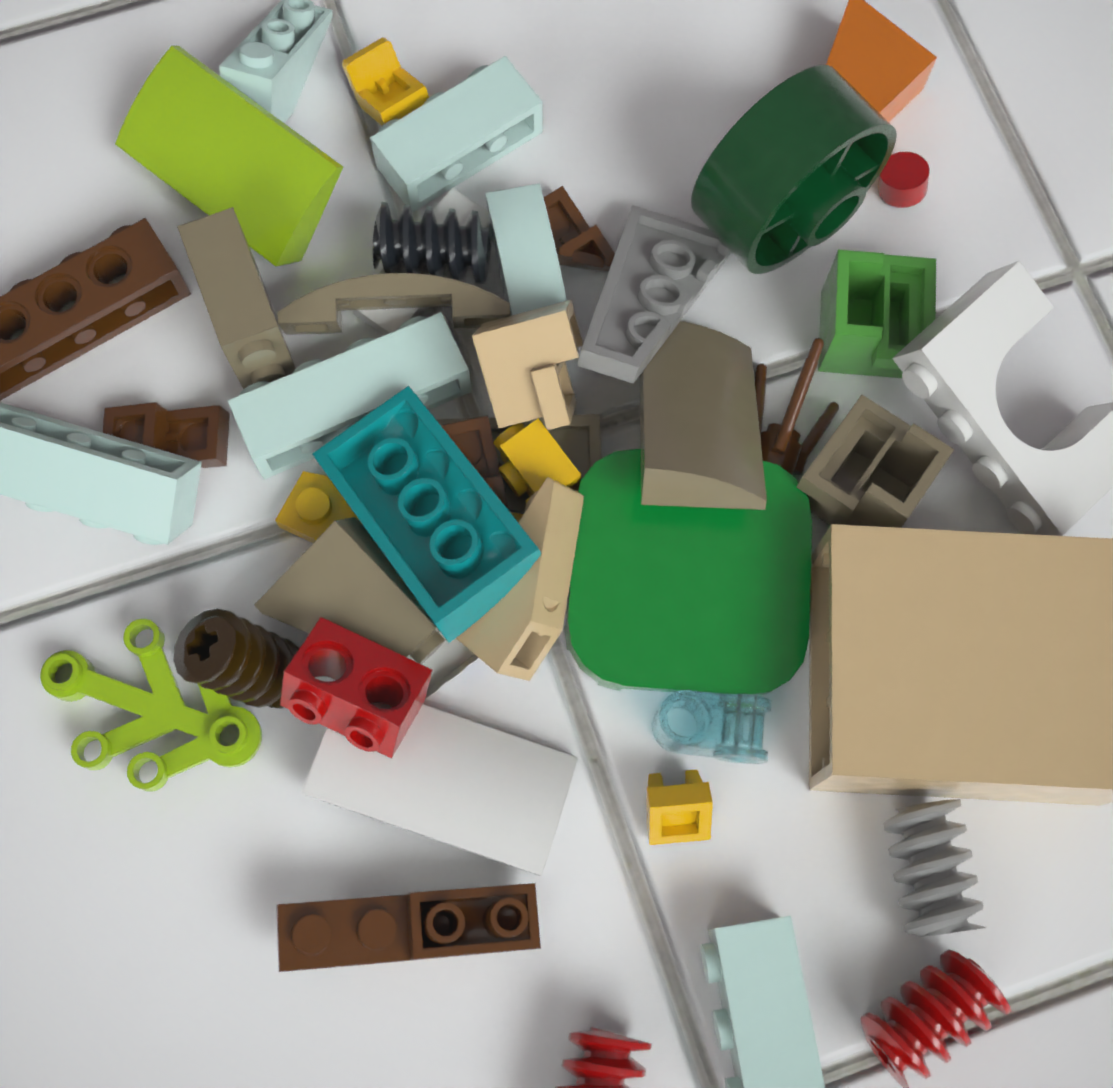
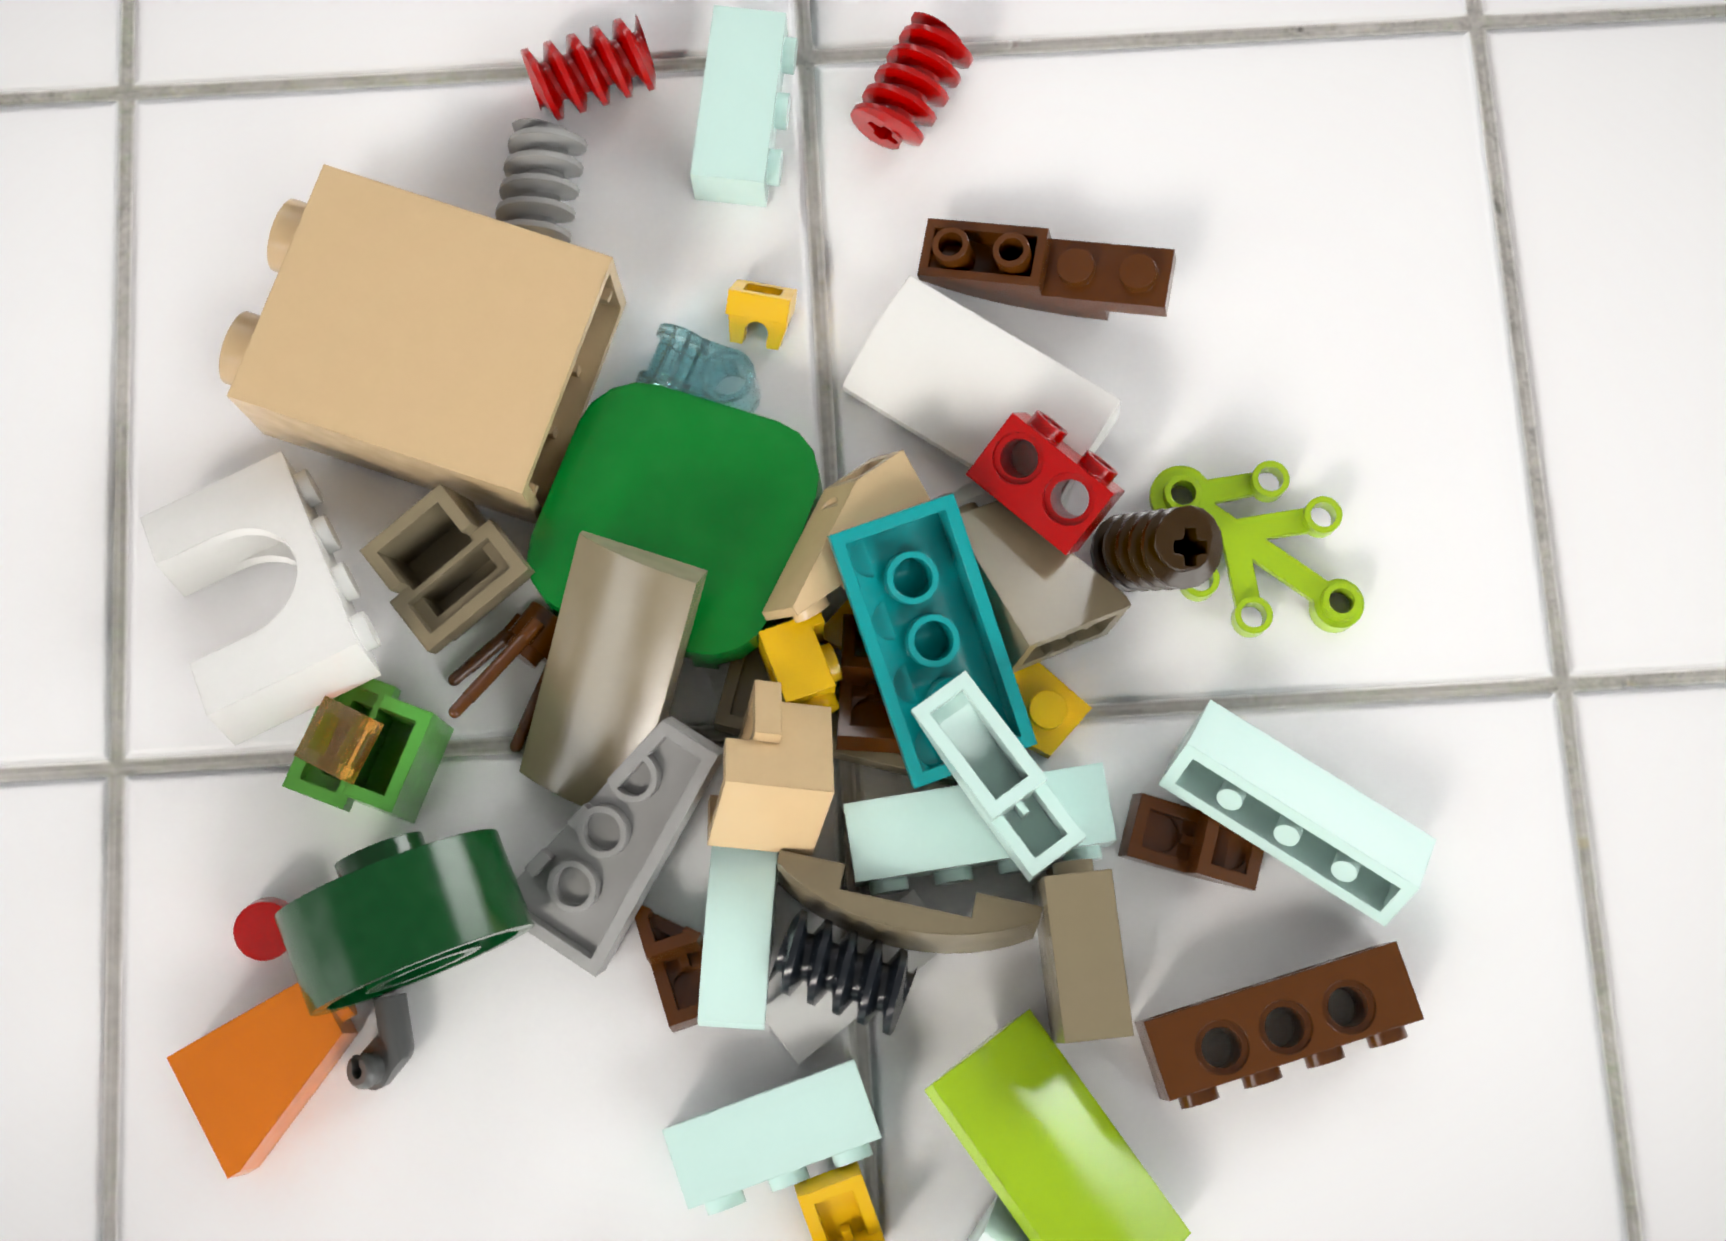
camera: 165 degrees left, 5 degrees up
none -> clear orange tile [294,695,384,785]
none -> light aqua slope [911,670,1087,882]

